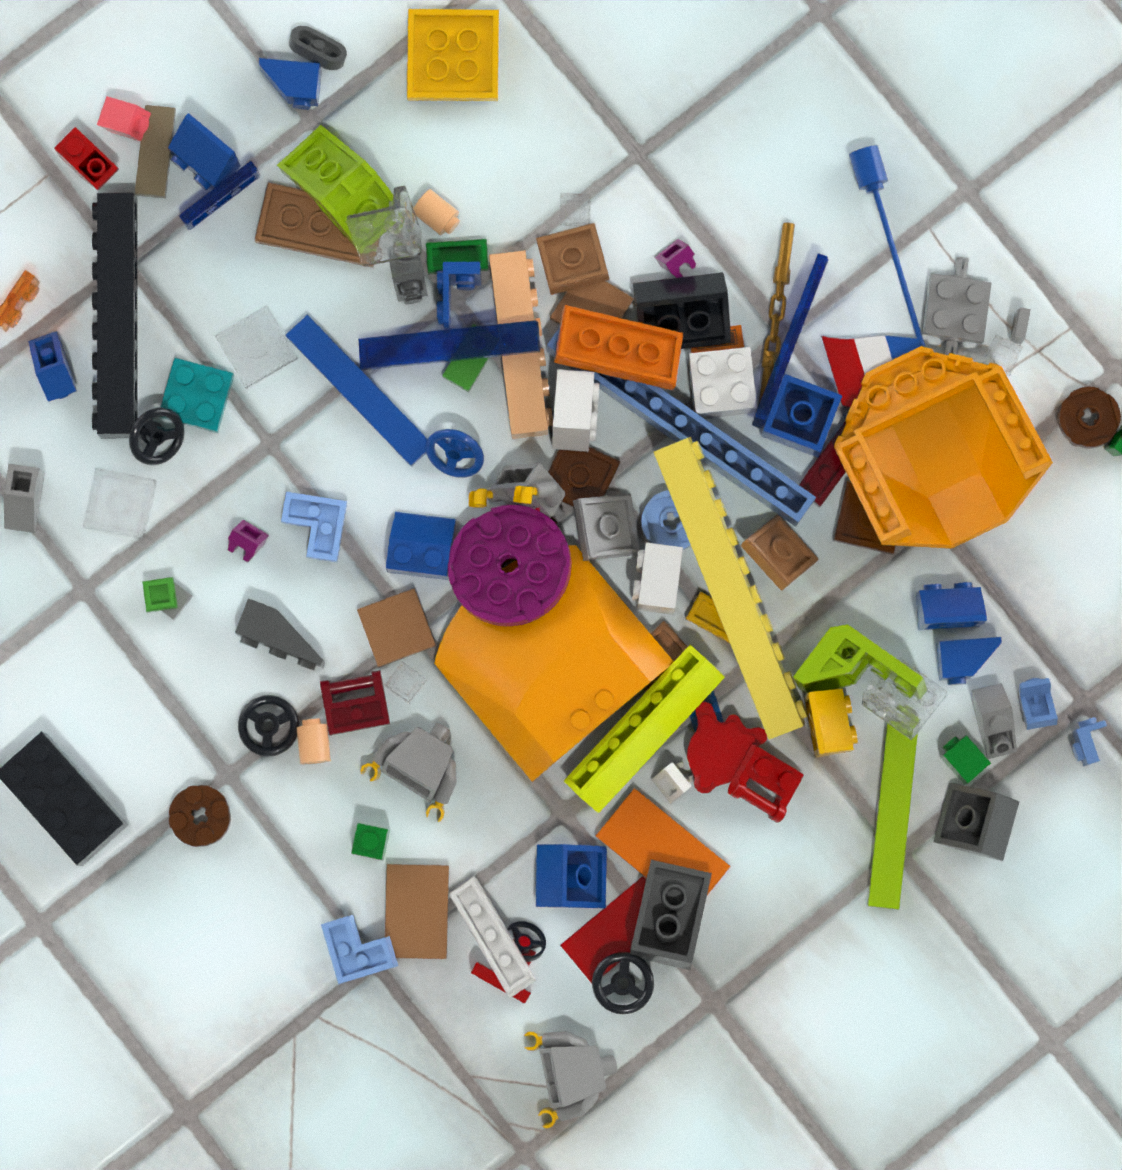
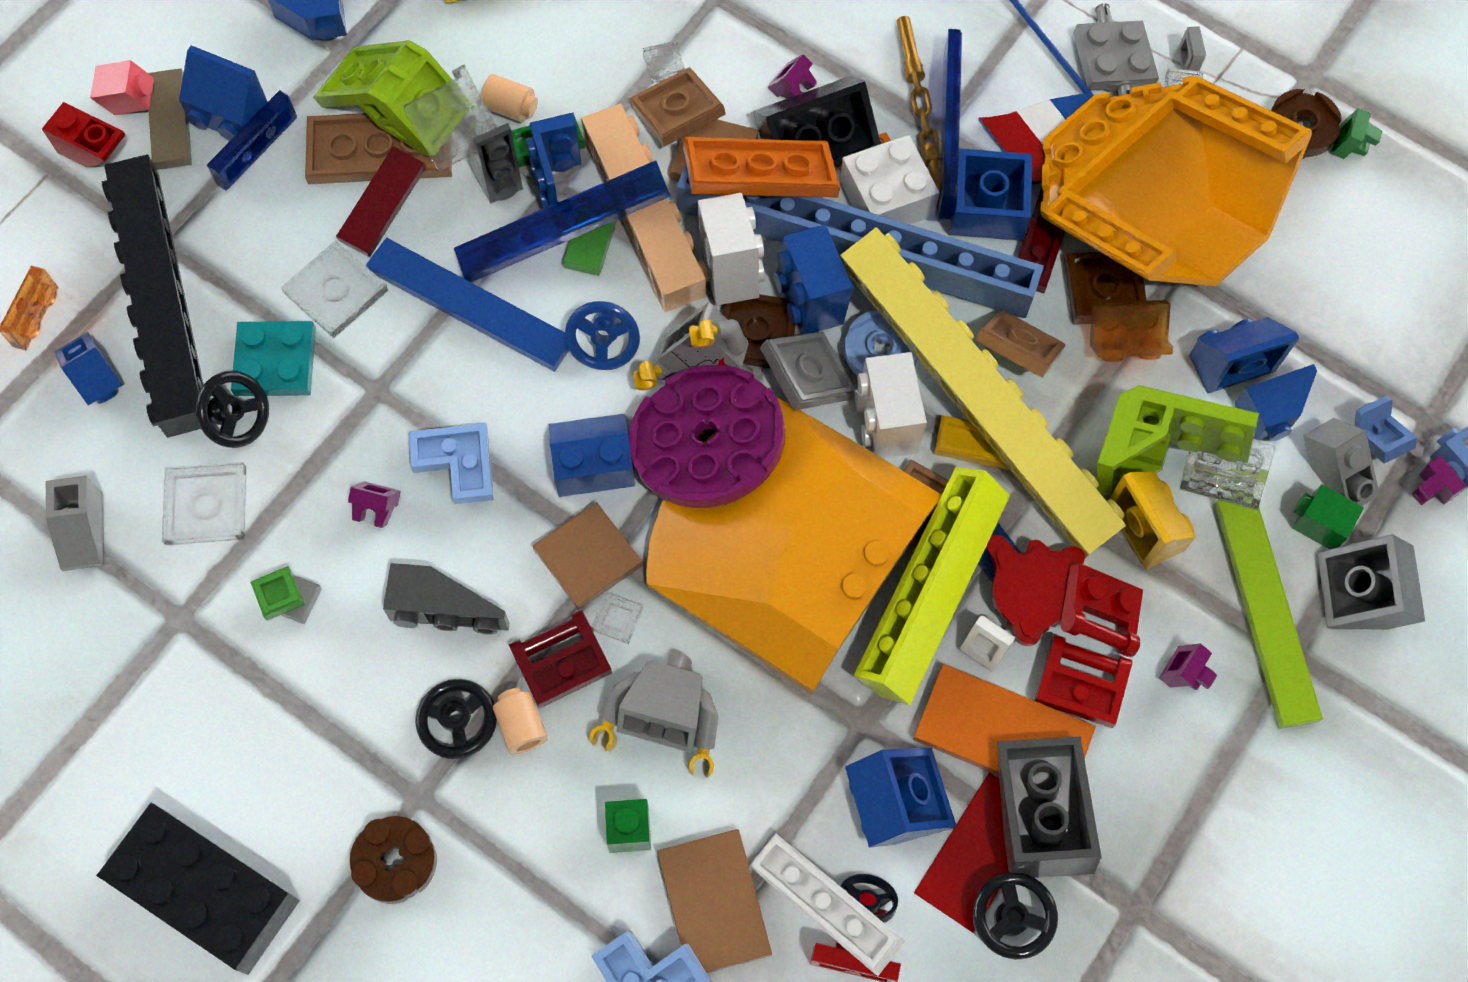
camera: 20 degrees left, 15 degrees down
none -> dark red tile [336,146,426,258]
none -> blue brick [774,224,853,335]
none -> red plate [1034,634,1133,728]
none -> clear orange bracket [1090,300,1173,362]
none -> magenta tile [1159,643,1217,690]
none -> magenta tile [1412,456,1467,505]

